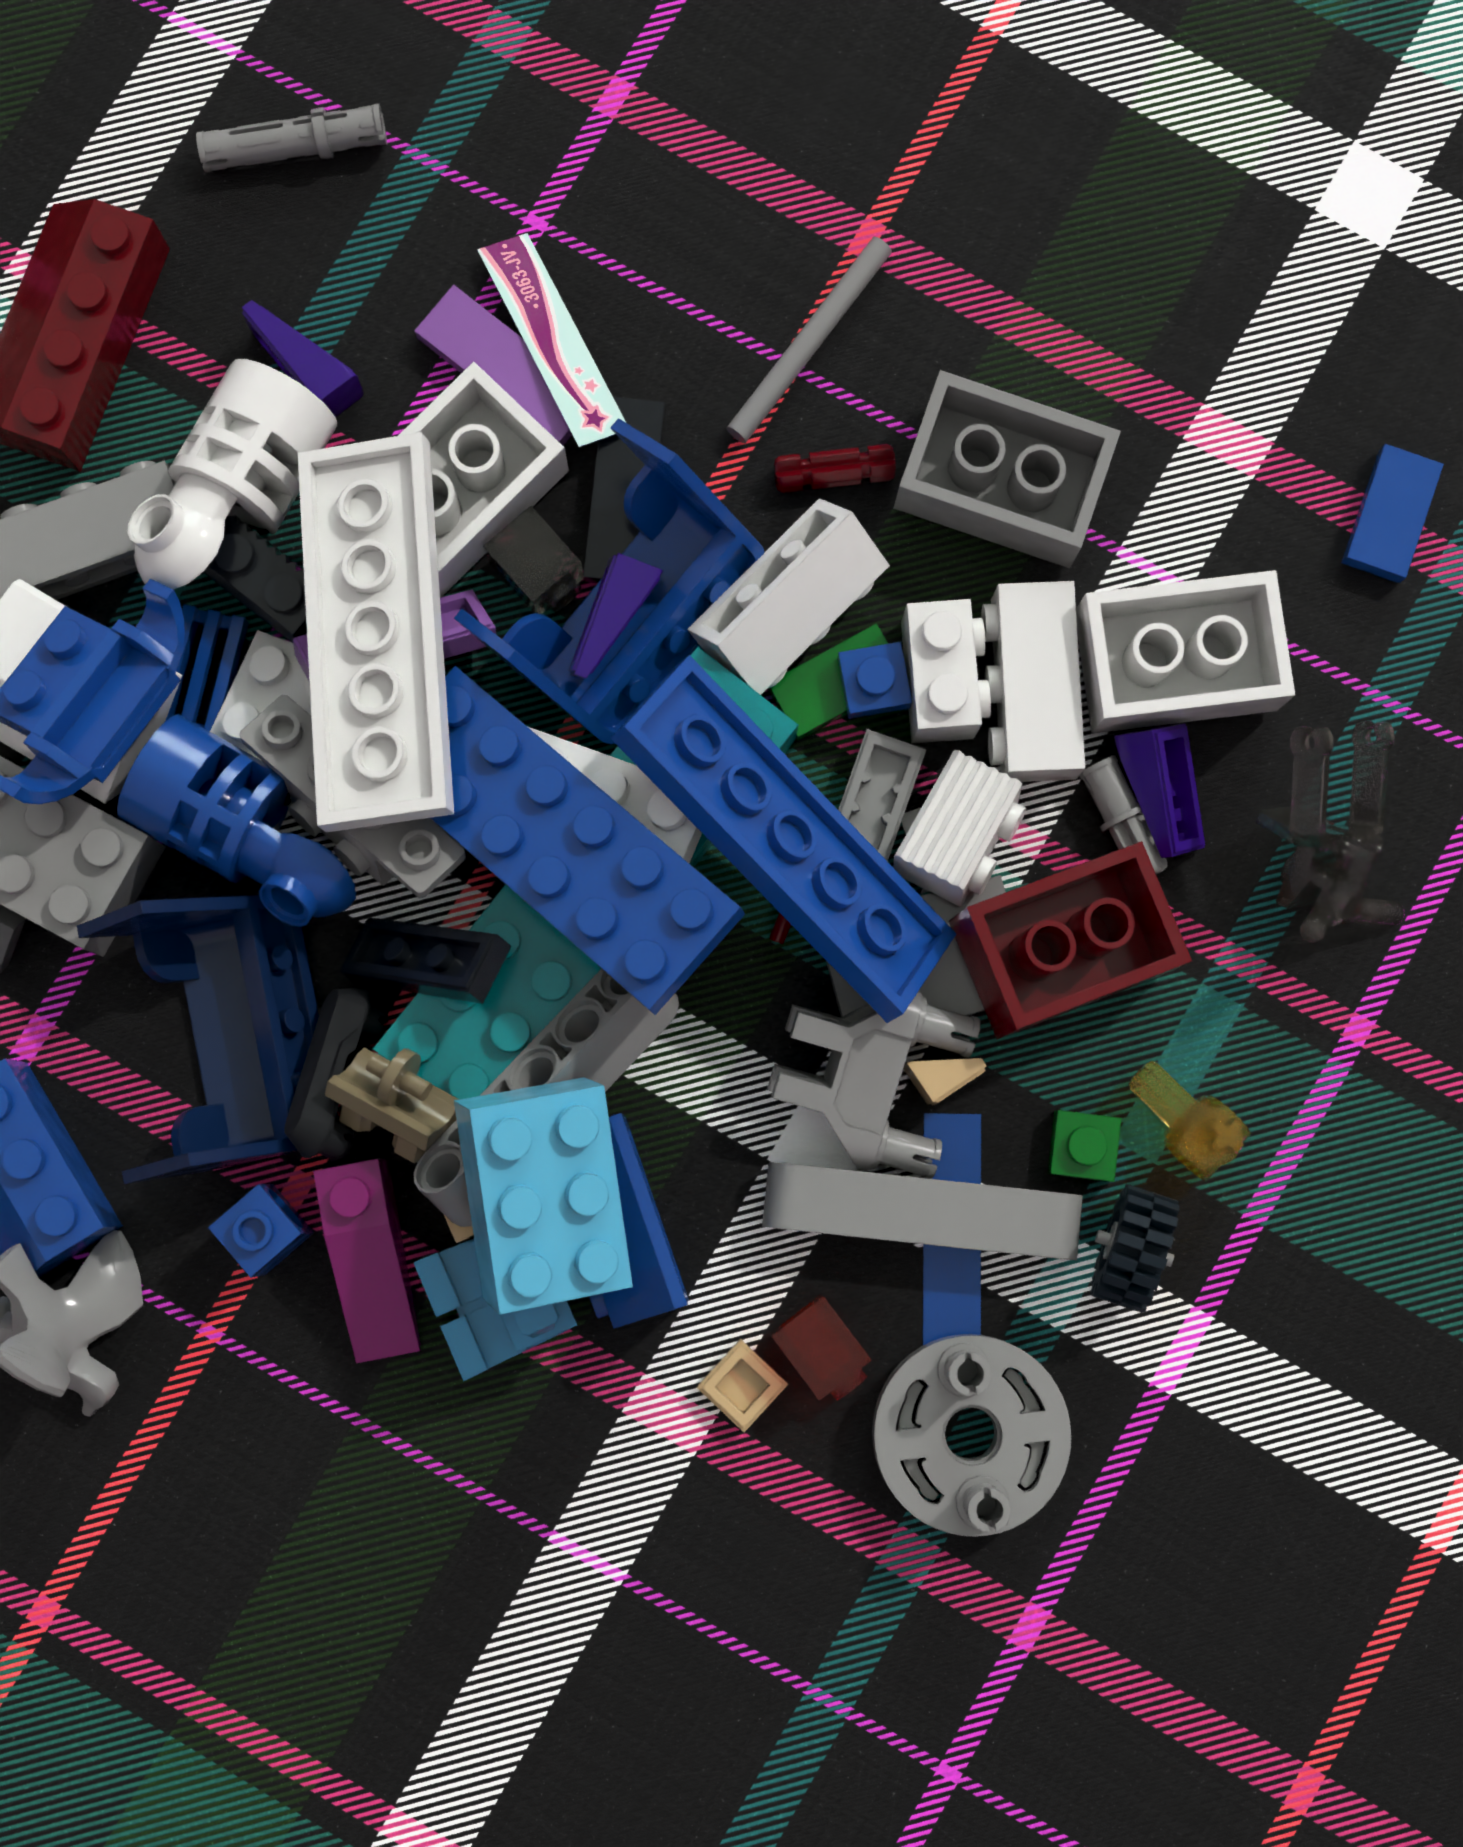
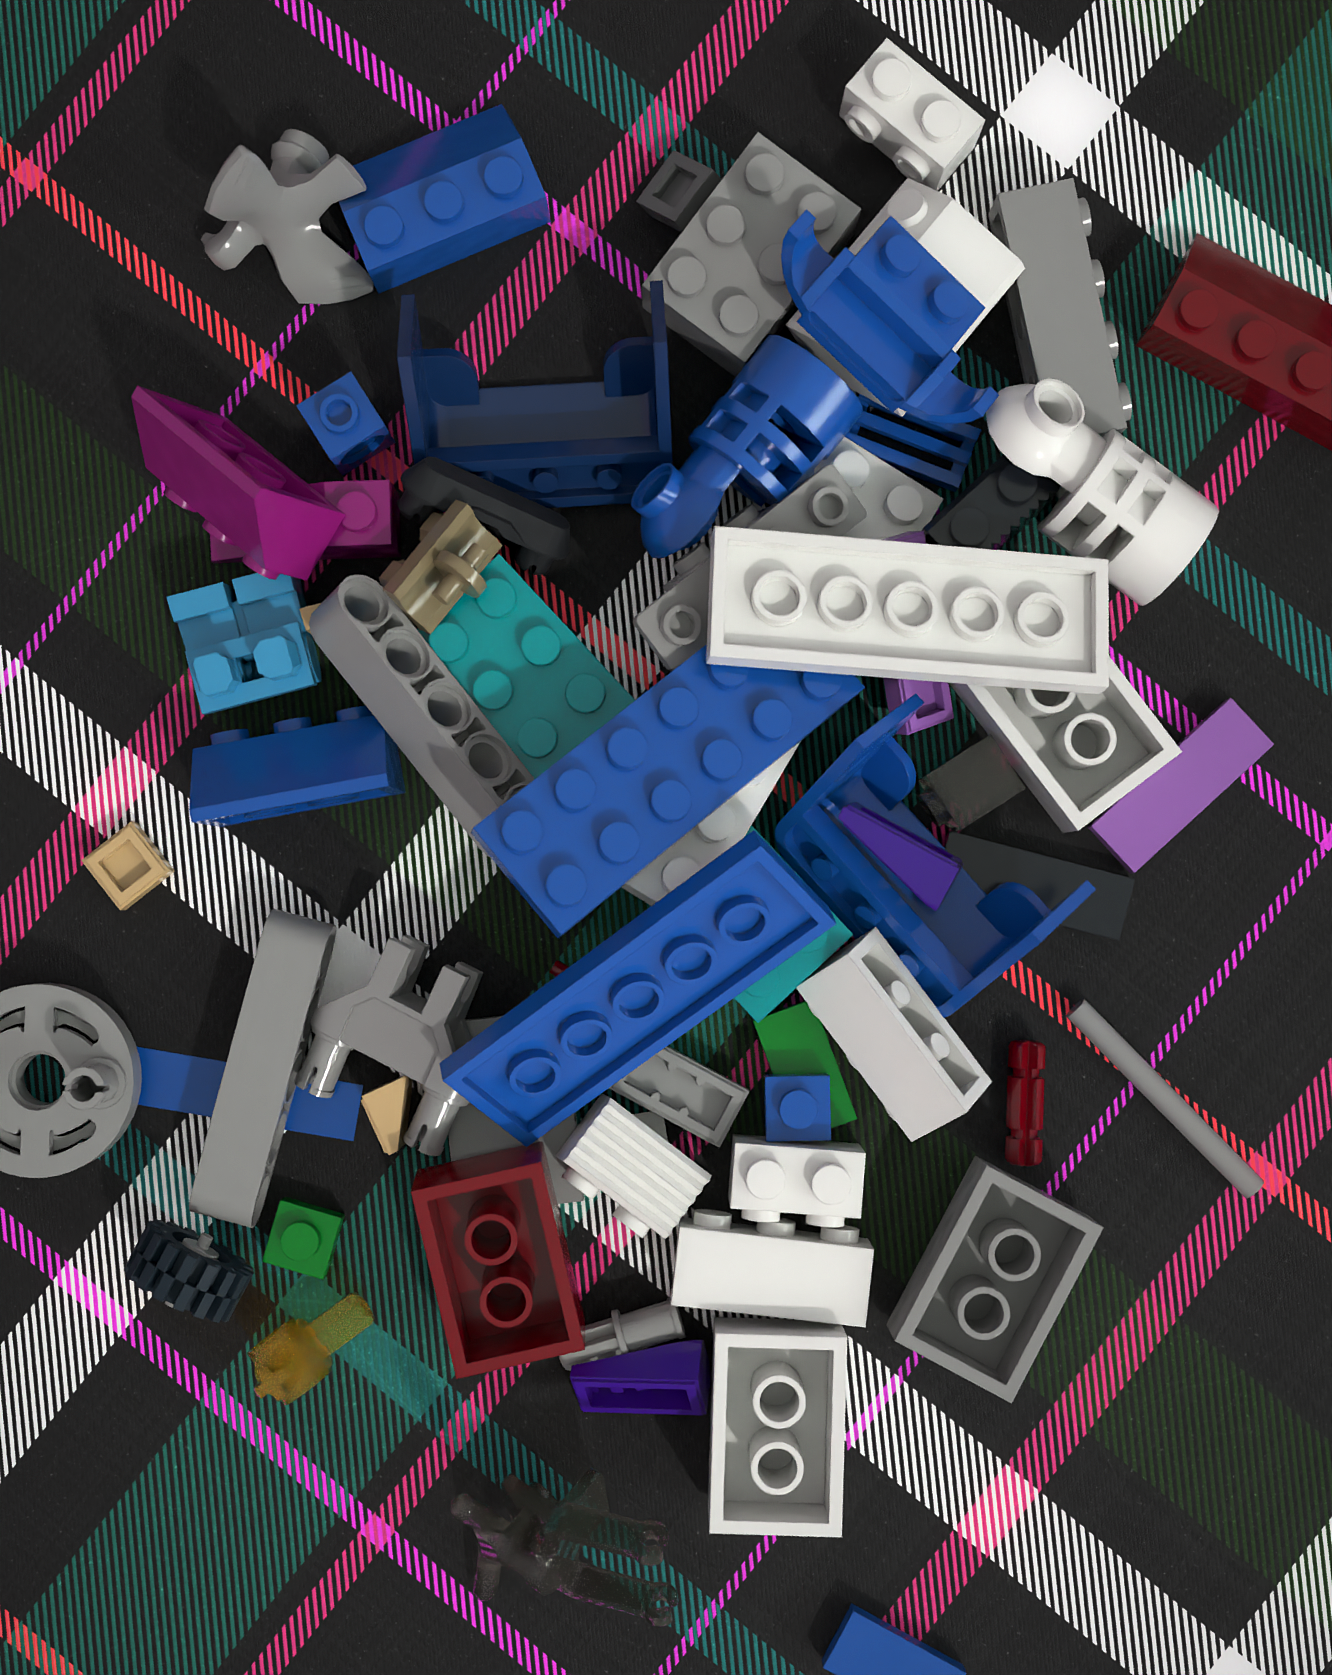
camera: 105 degrees right, 5 degrees up
dark purple slope [242,300,364,417] -> none
black tile [340,917,511,1004] -> none
medium azure brick [454,1077,633,1315] -> none
sticker [477,233,626,447] -> none
clear red brick [770,1294,871,1401] -> none
none -> magenta slope [131,385,346,581]

